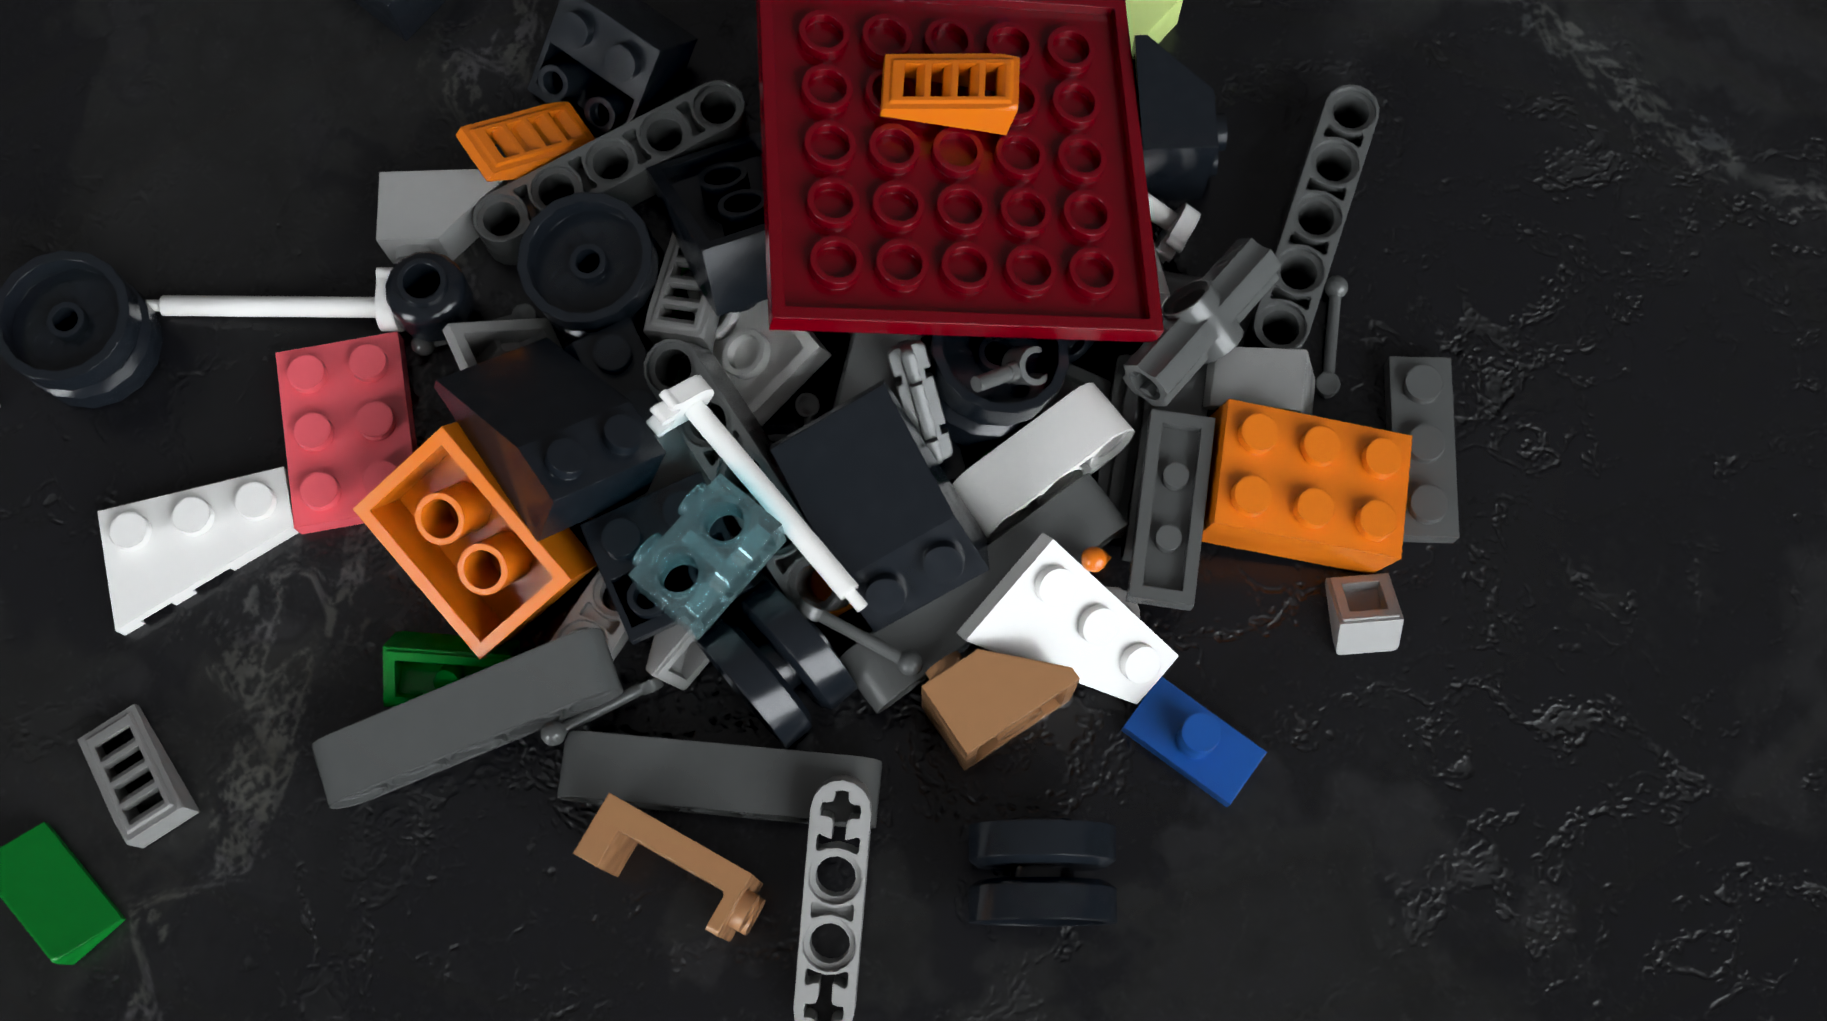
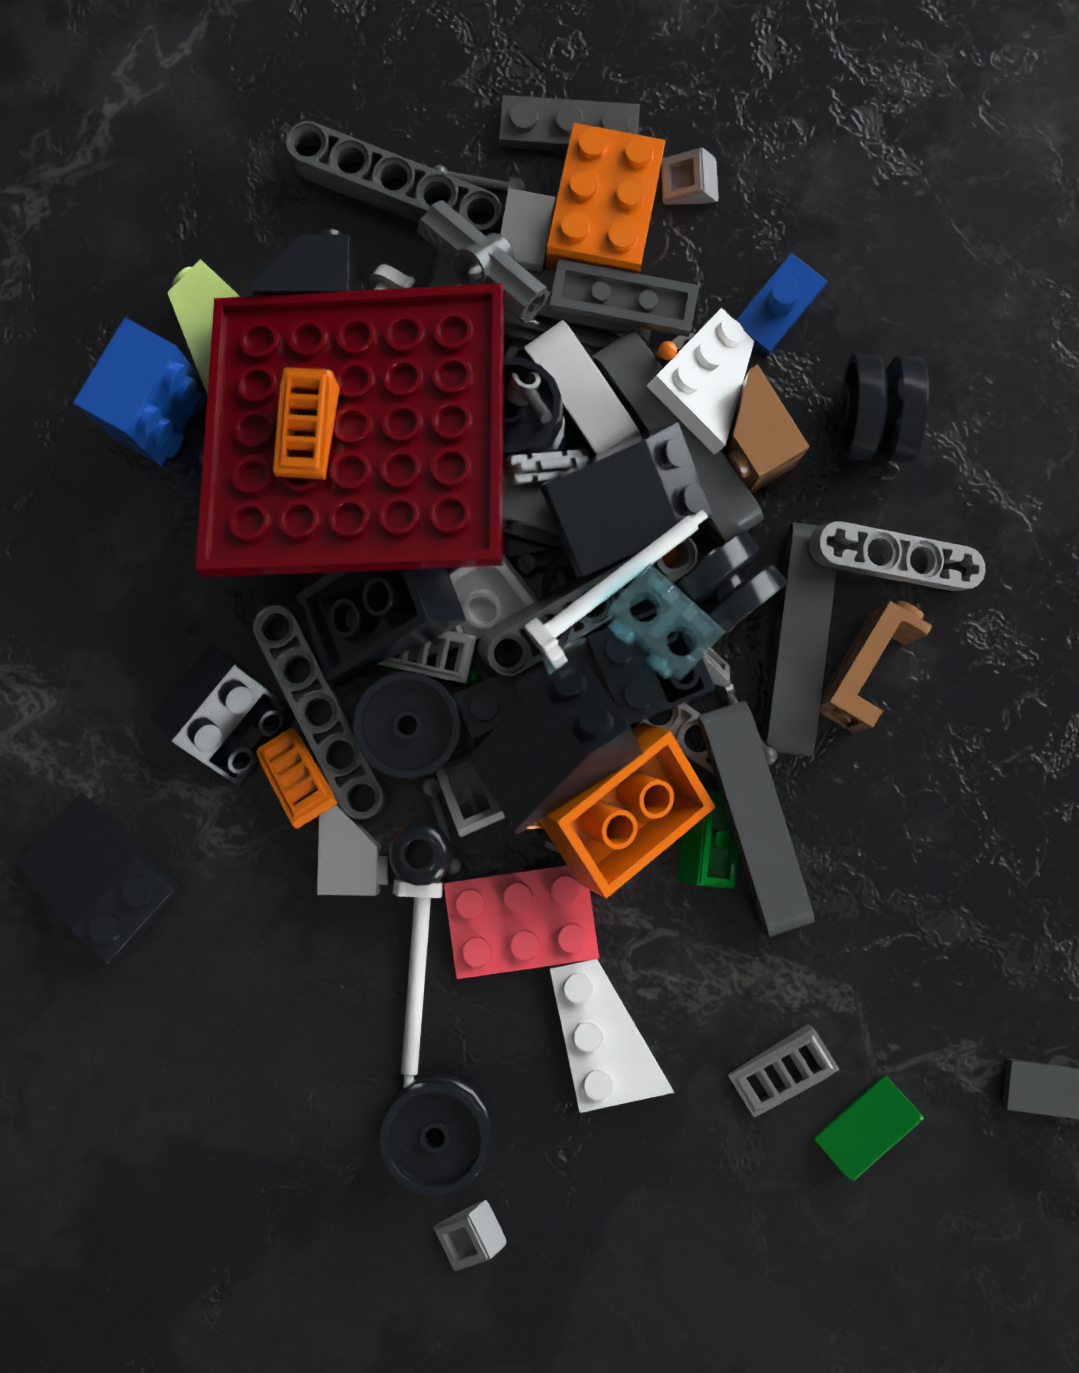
camera: 90 degrees left, 10 degrees up
dark grey hinge [796,597,923,676] -> none

